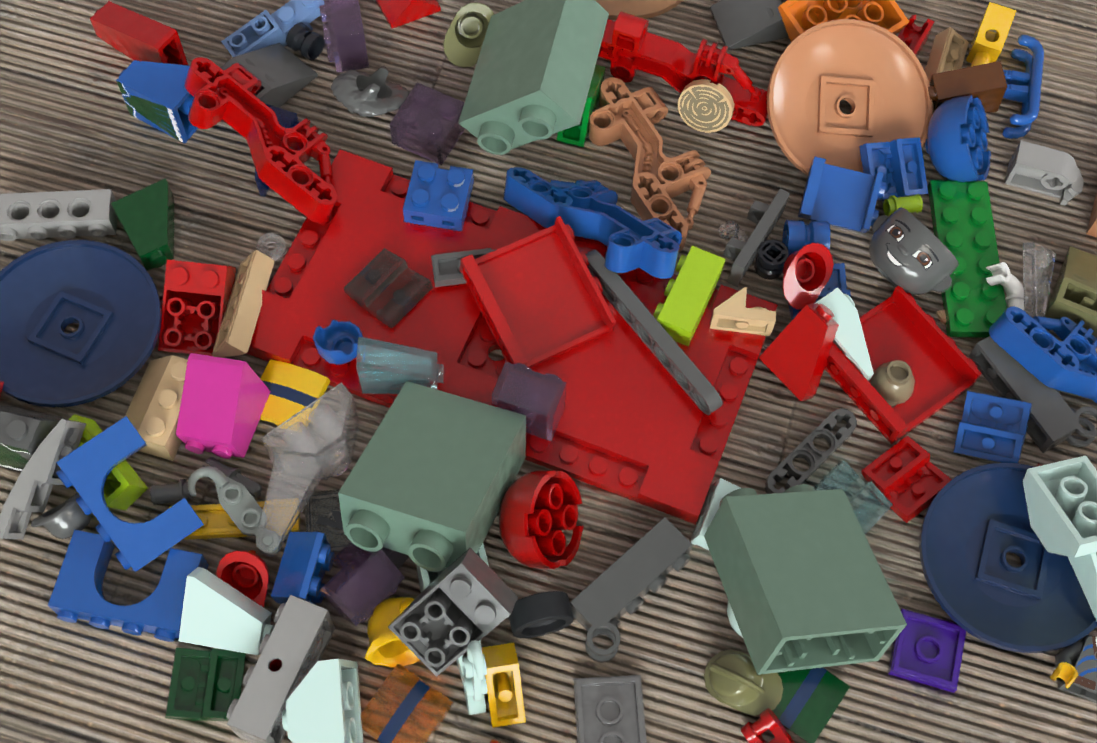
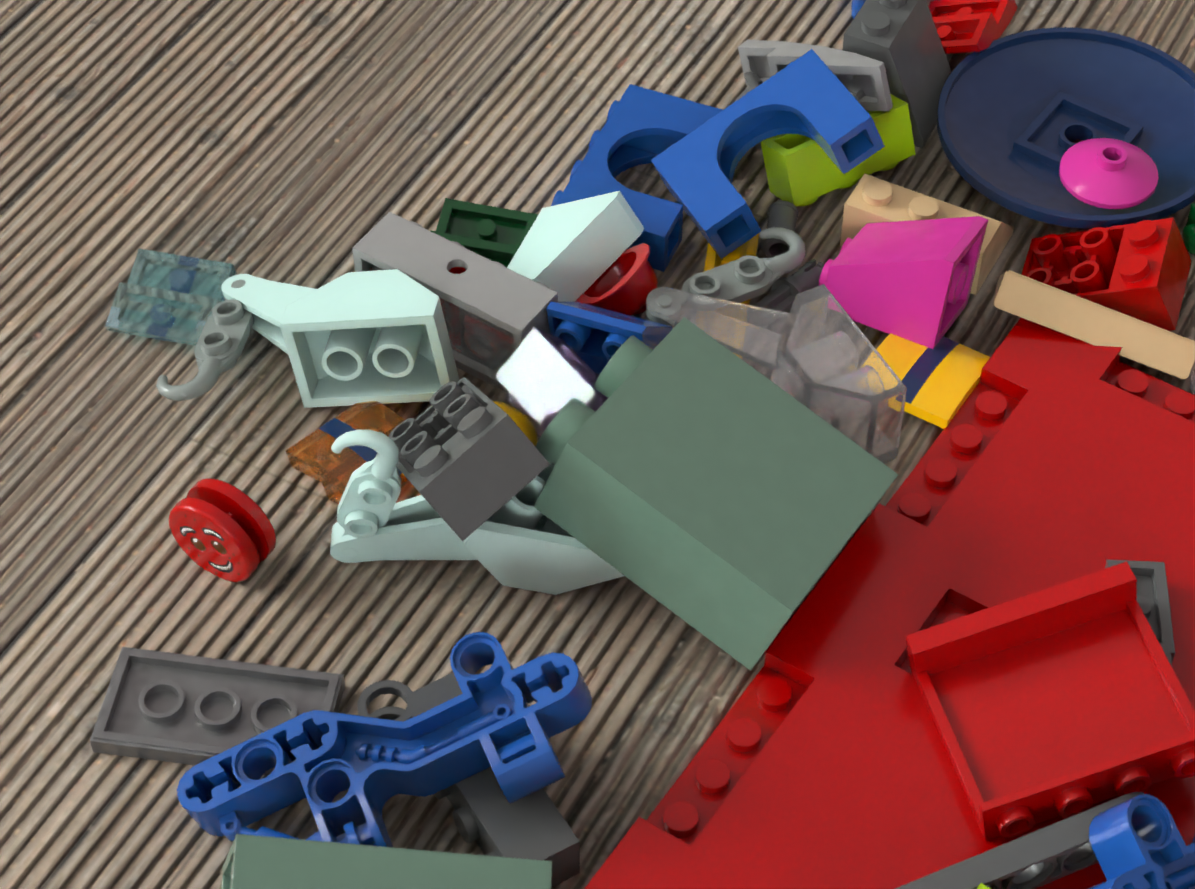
camera: 105 degrees right, 15 degrees down
blue hair [313,320,364,365] -> none
clear smoke slope [343,248,433,328] -> none
clear light blue slope [356,337,444,394] -> none
yellow slope [482,642,526,728] -> none
clear purple brick [492,362,567,441] -> none
red cylinder [499,471,584,569] -> none
black tyre [508,591,574,638] -> none
none -> blue beam [177,632,592,847]
none -> dark pink dish [1059,138,1158,209]

